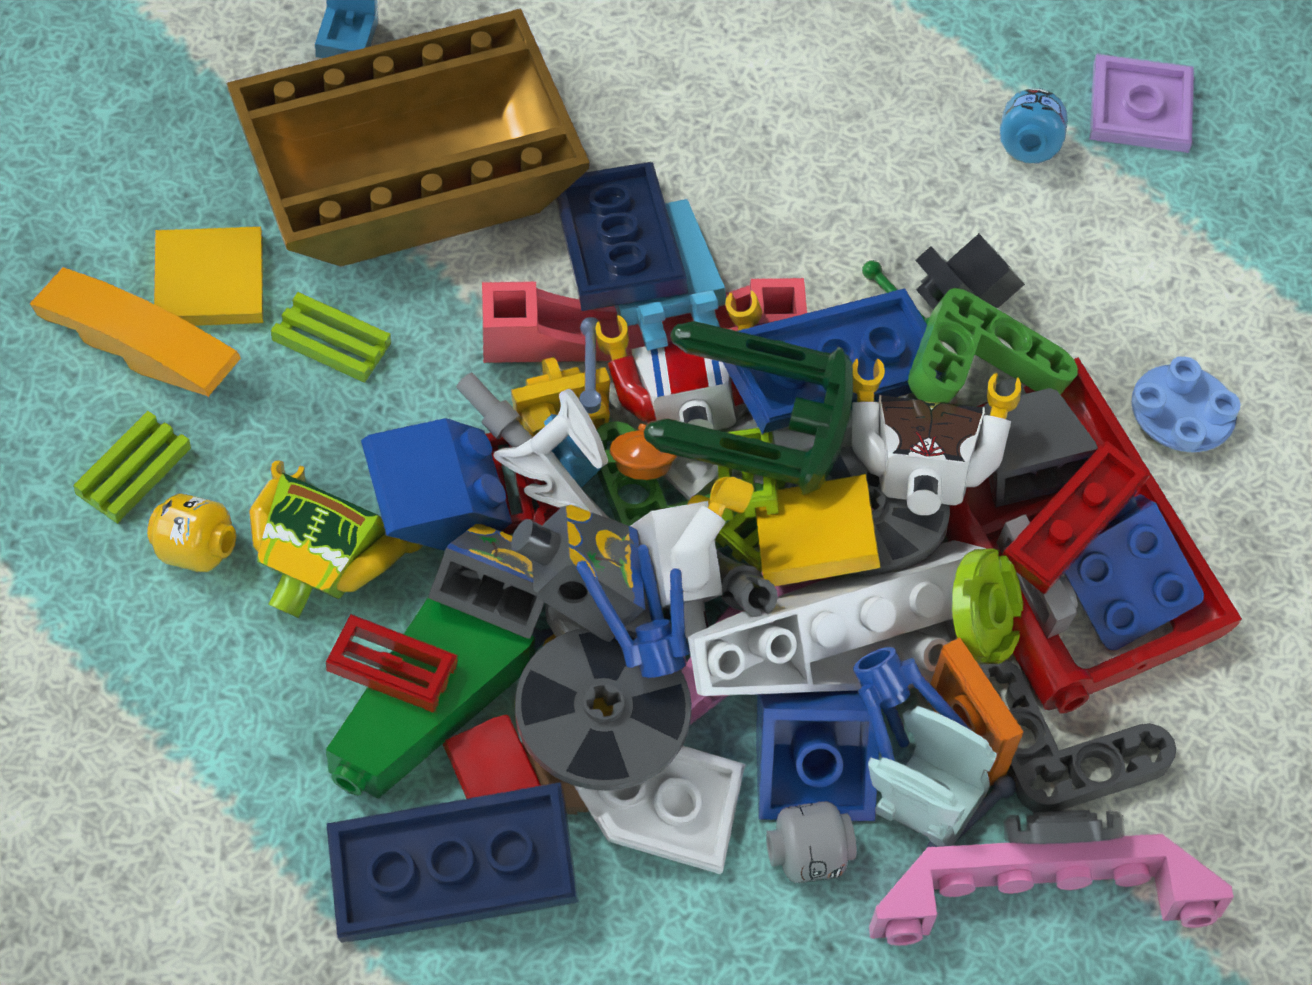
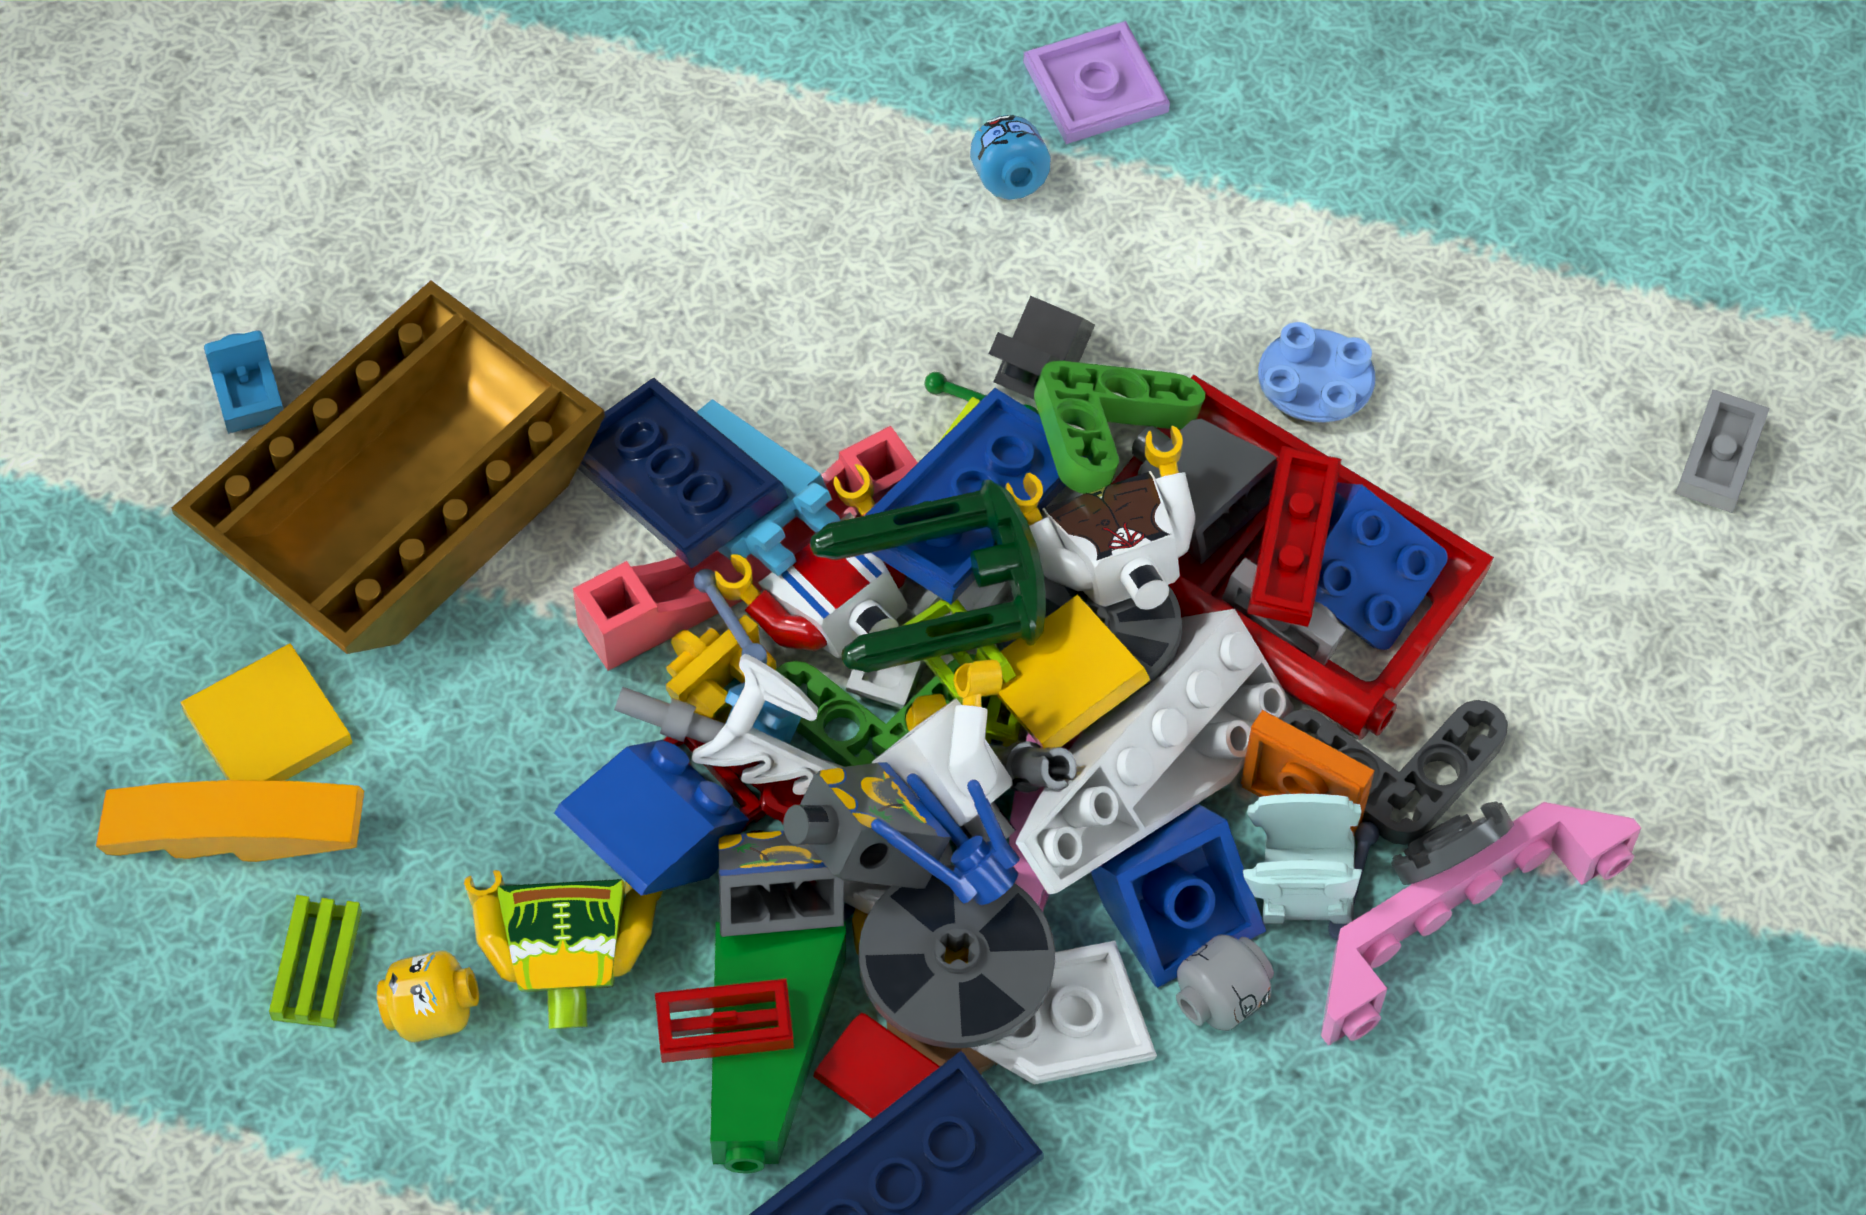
camera: 25 degrees left, 0 degrees up
lime tile [270,292,391,383] -> none
orange hat [610,423,677,480] -> none
blue plant [853,647,972,761] -> none
lime tile [952,549,1023,664] -> none

